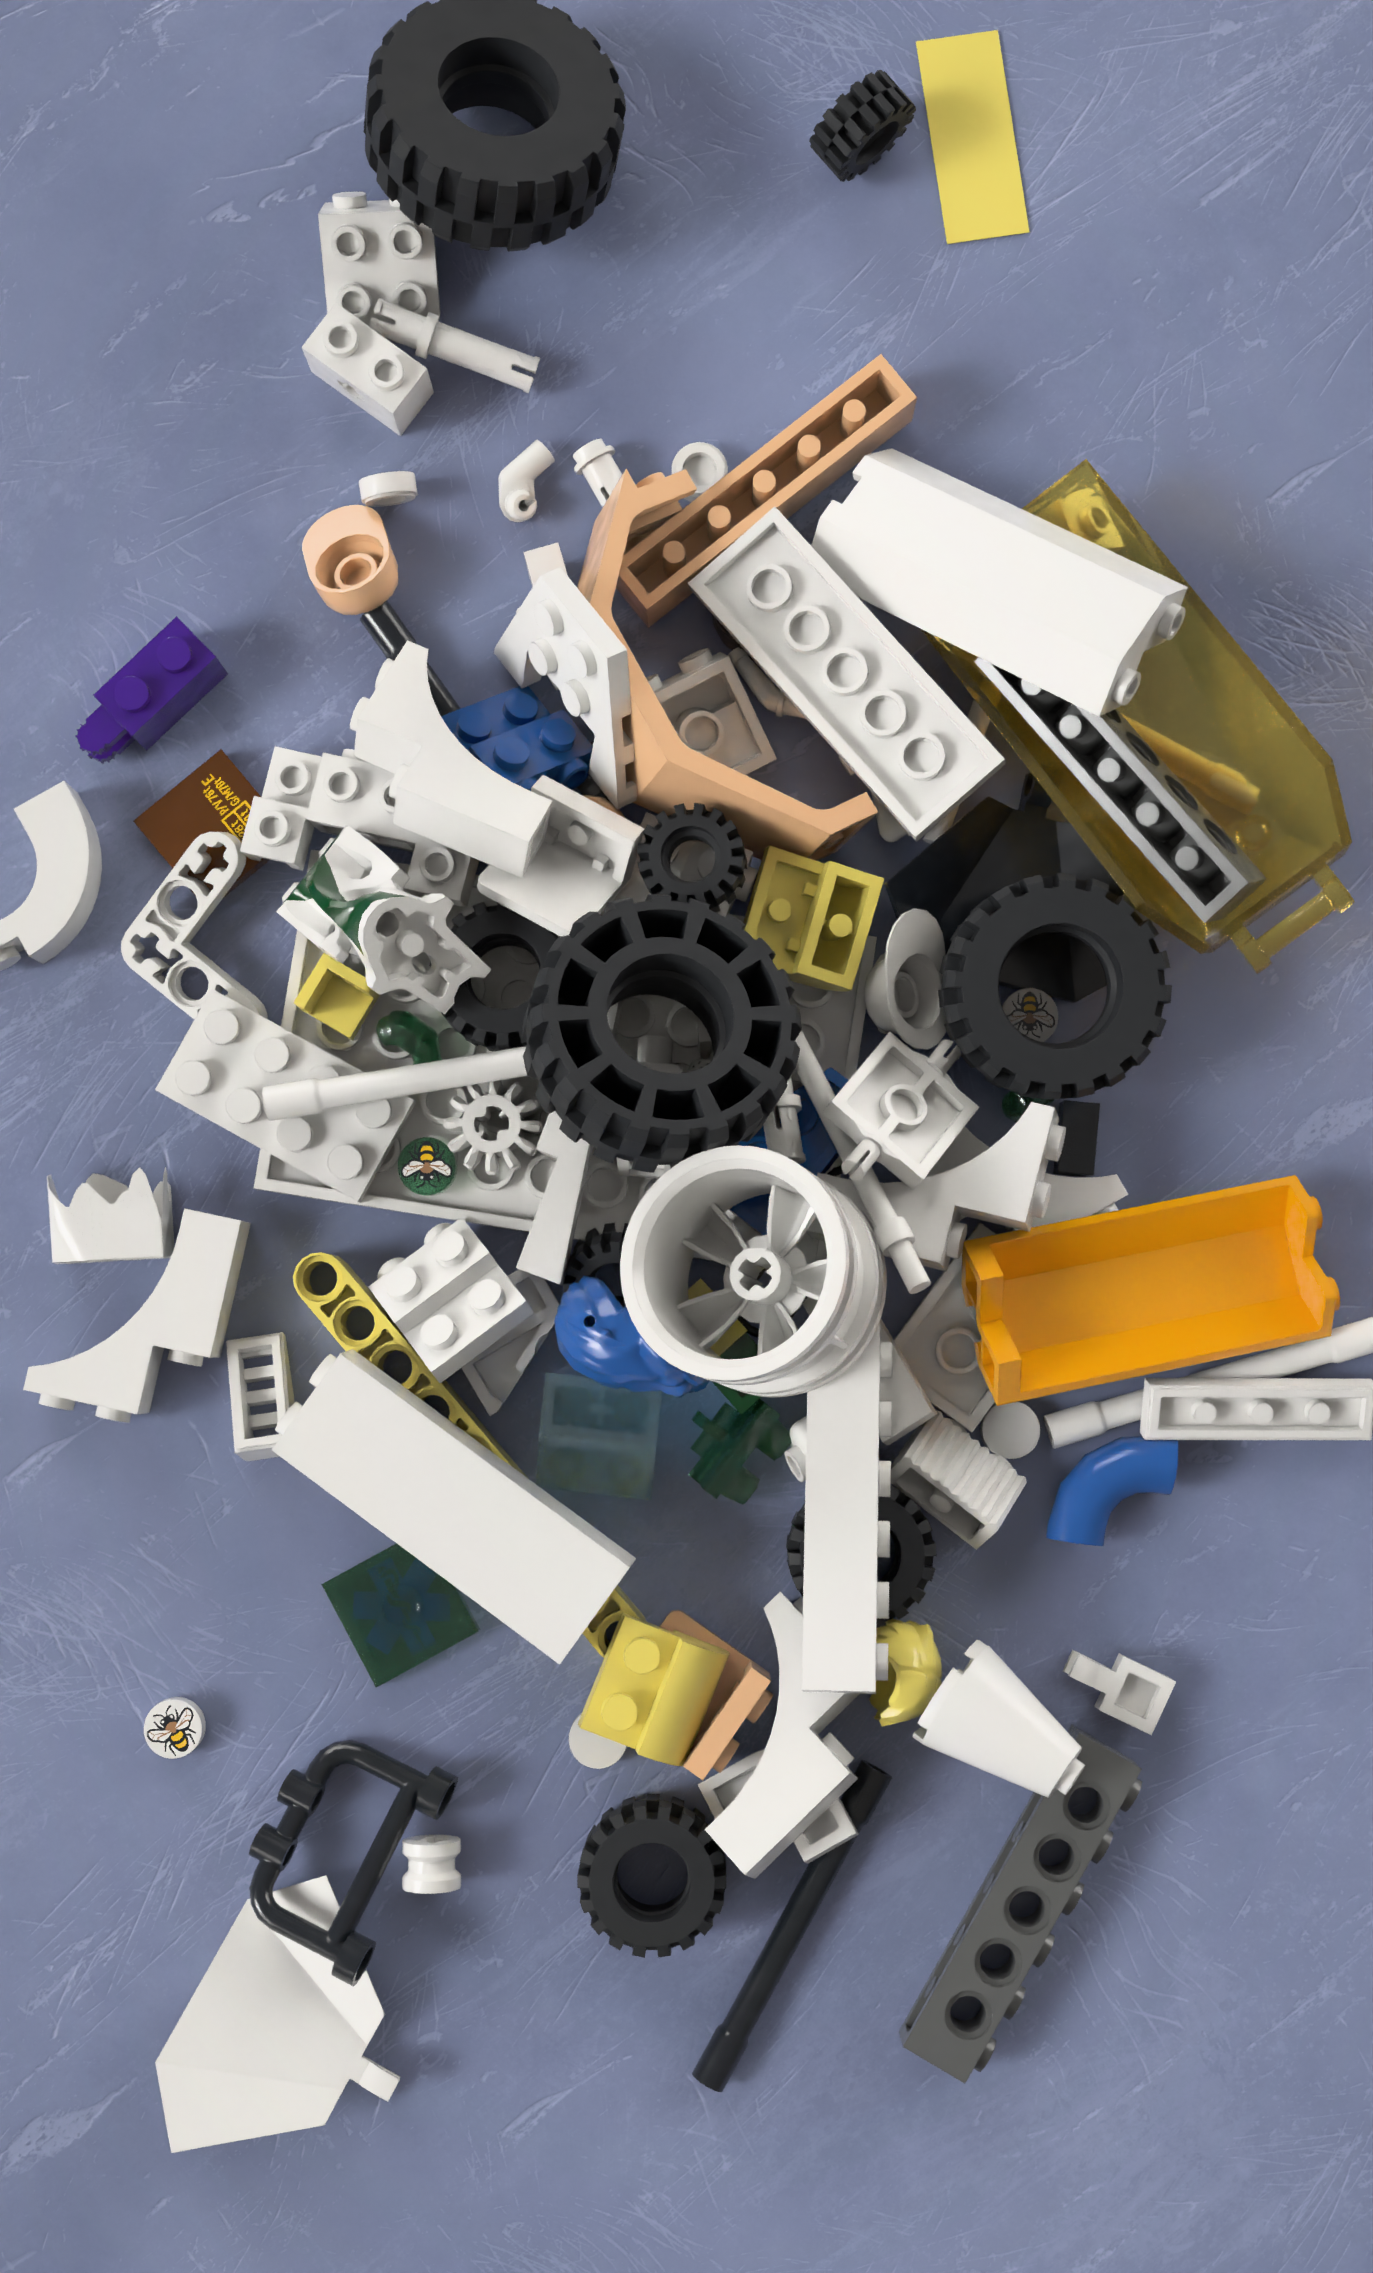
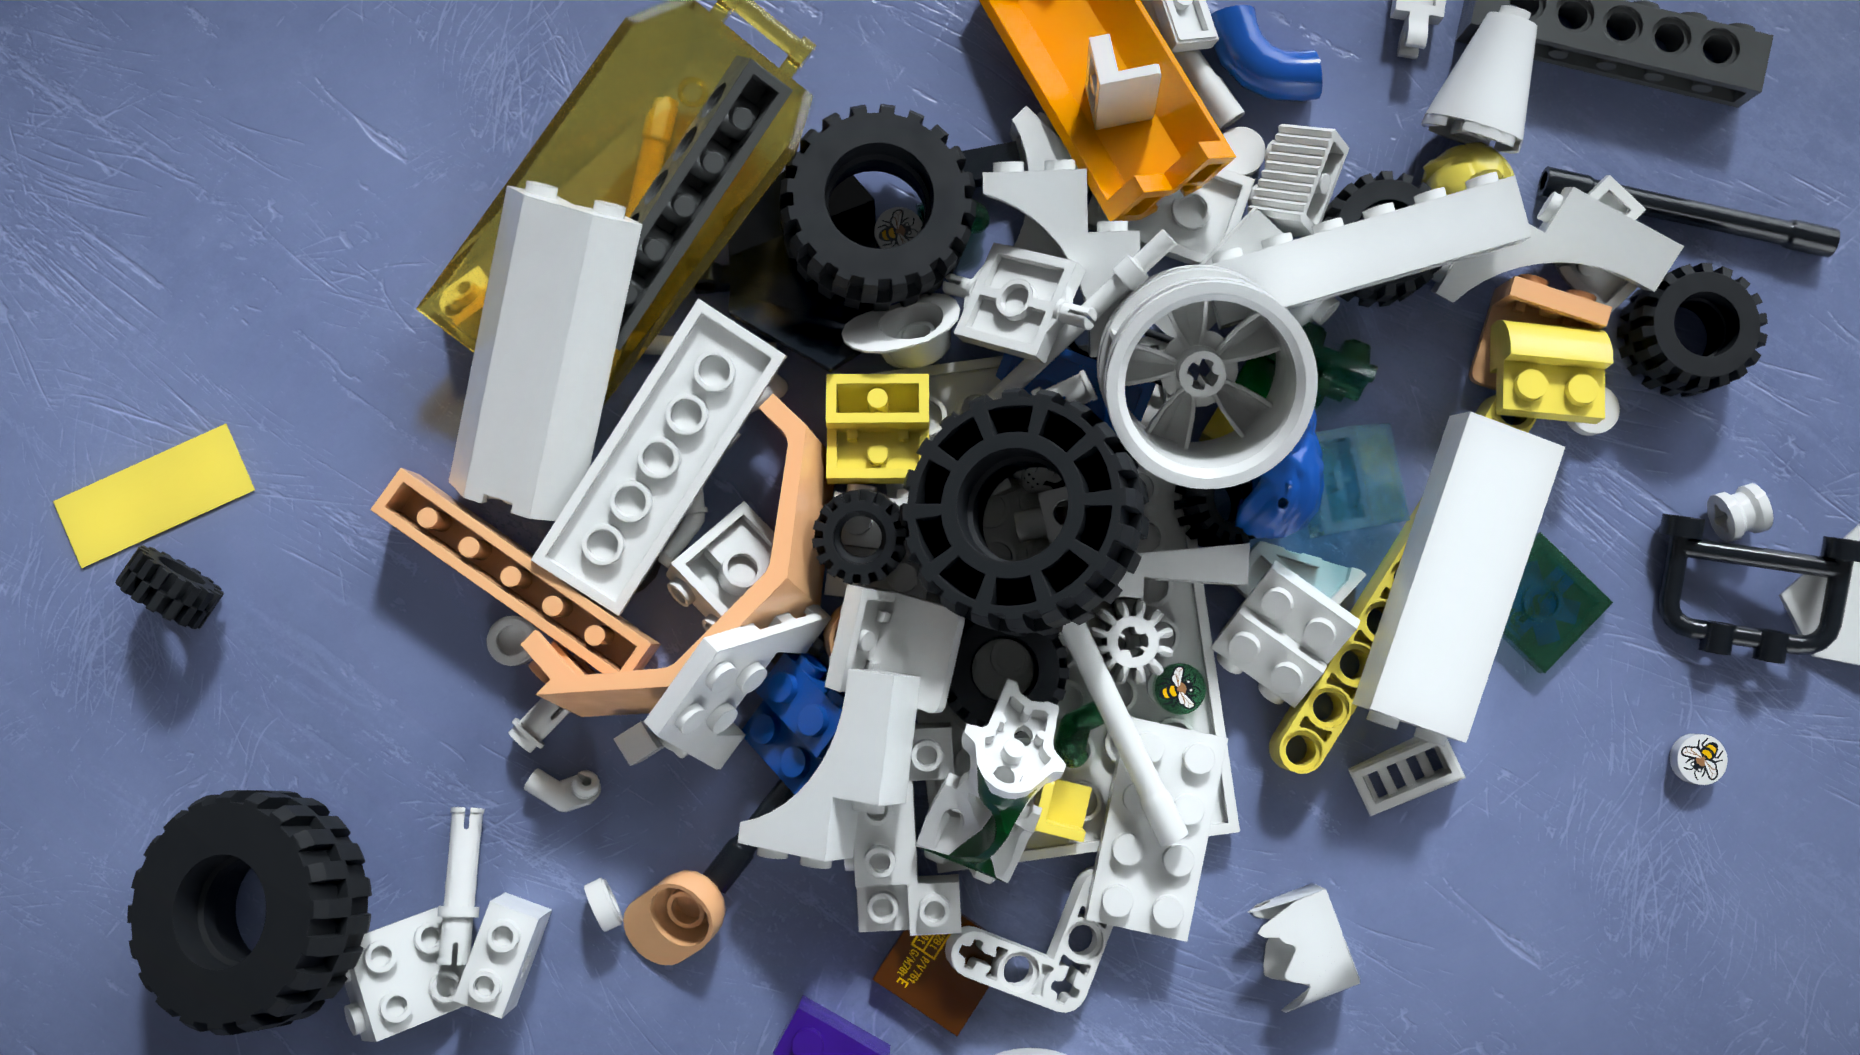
camera: 115 degrees left, 0 degrees up
white arch [23,1208,251,1423] -> none
none -> white panel [1085,34,1162,130]

